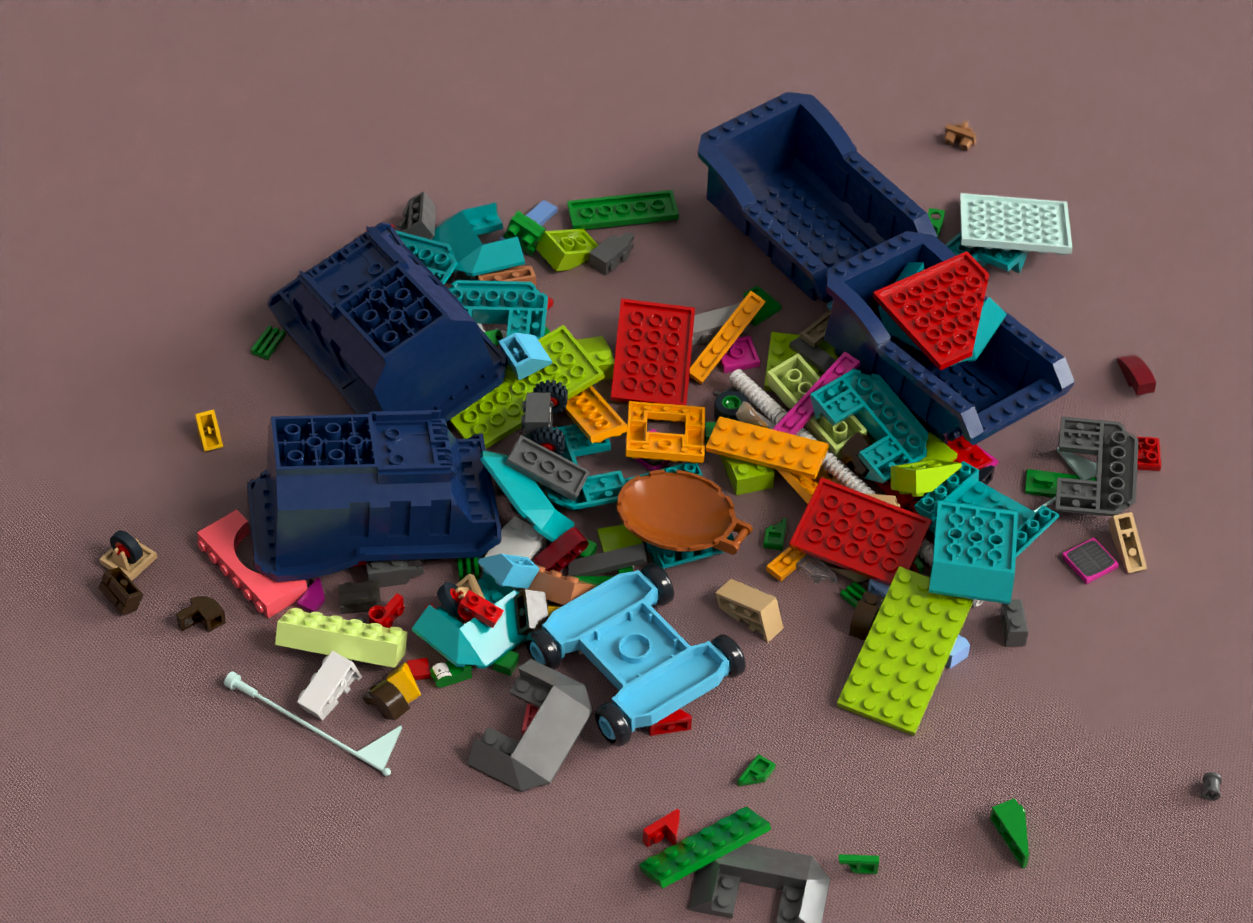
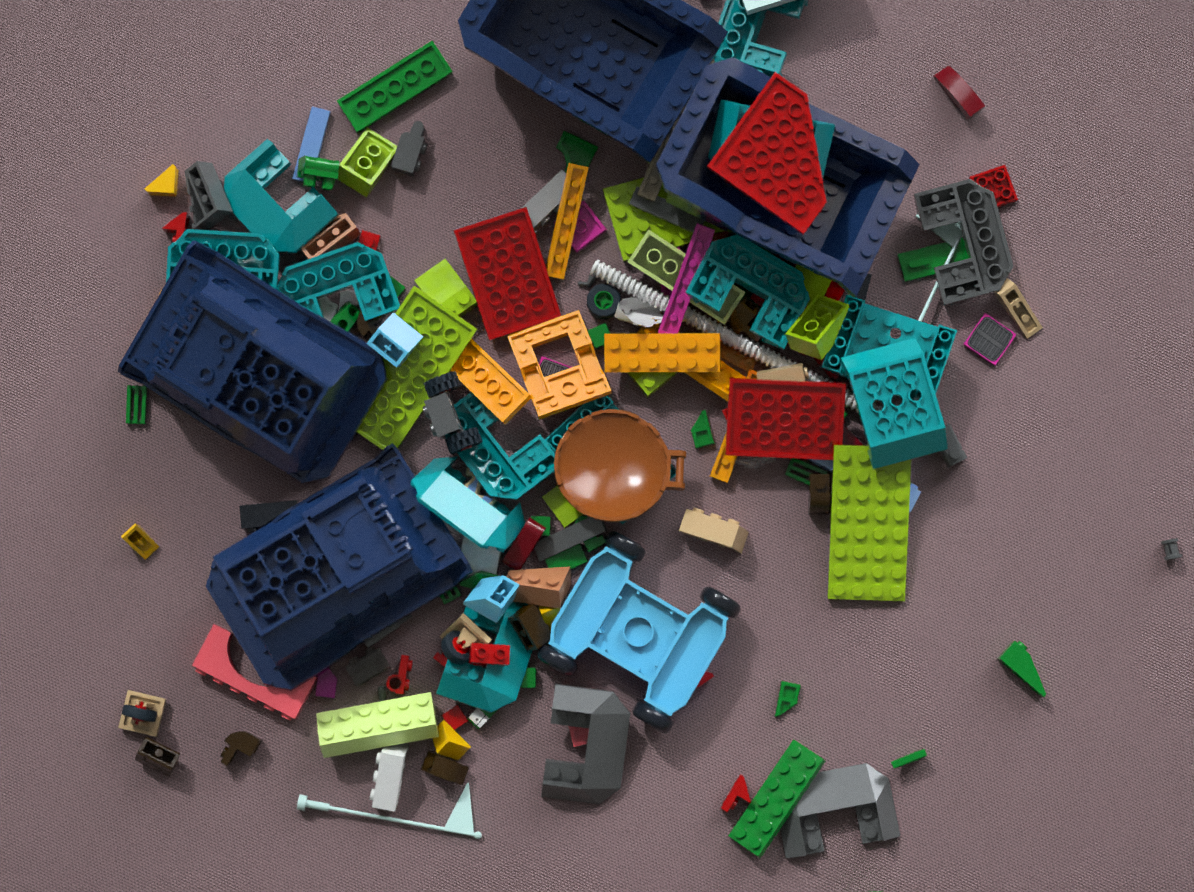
camera: 20 degrees left, 35 degrees up
dark grey tile [505,435,590,501] -> none
none -> yellow slope [145,164,179,197]

